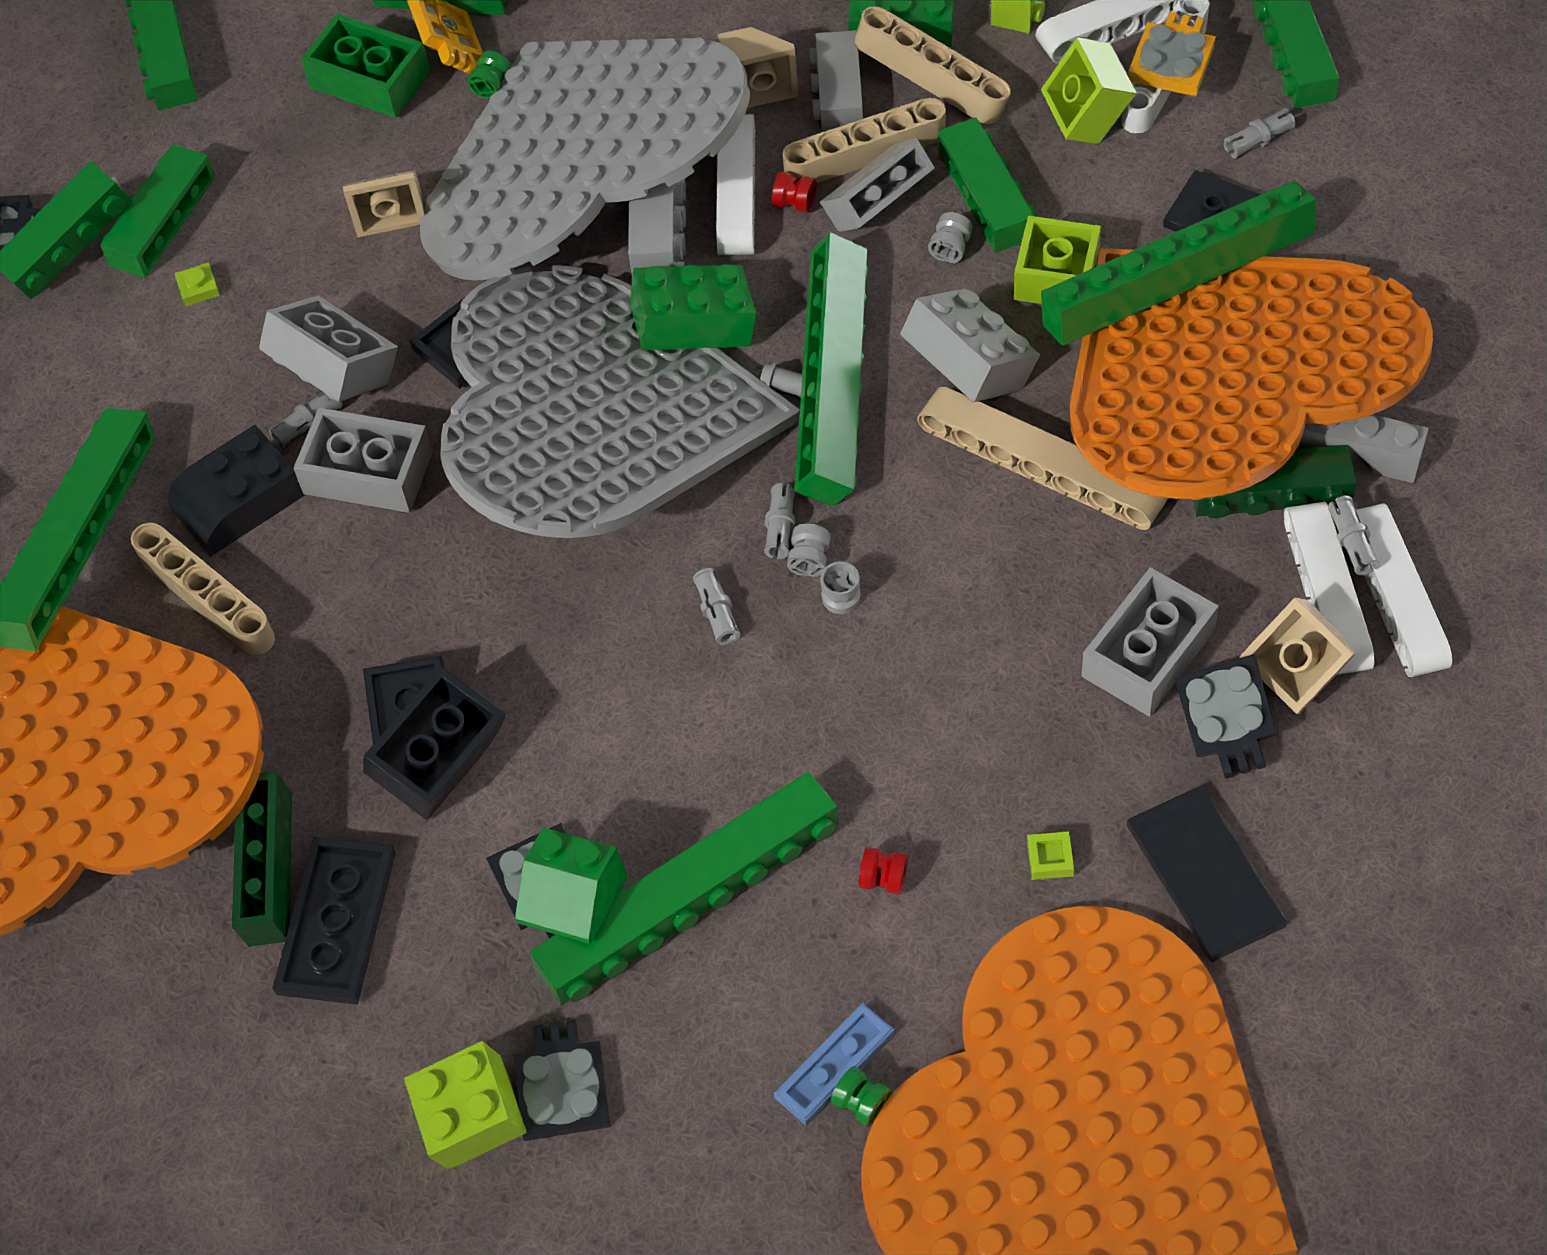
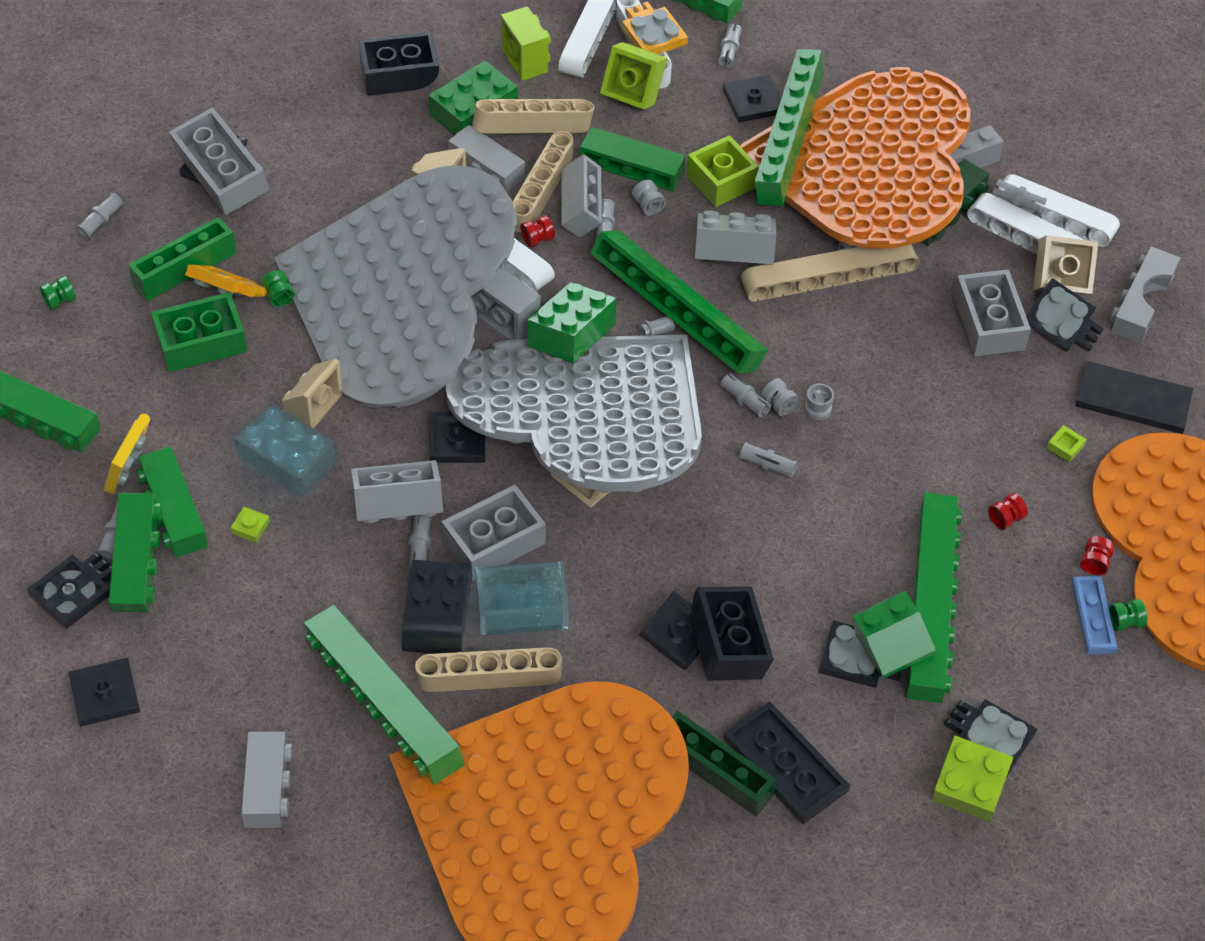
camera: 55 degrees left, 5 degrees down
none -> yellow piece [103,414,150,494]
none -> clear light blue brick [235,403,338,498]
none -> clear light blue brick [476,561,569,636]
none -> light grey pin [595,199,615,242]
none -> red wheel [1080,536,1115,576]
none -> light grey arch [1110,247,1181,344]

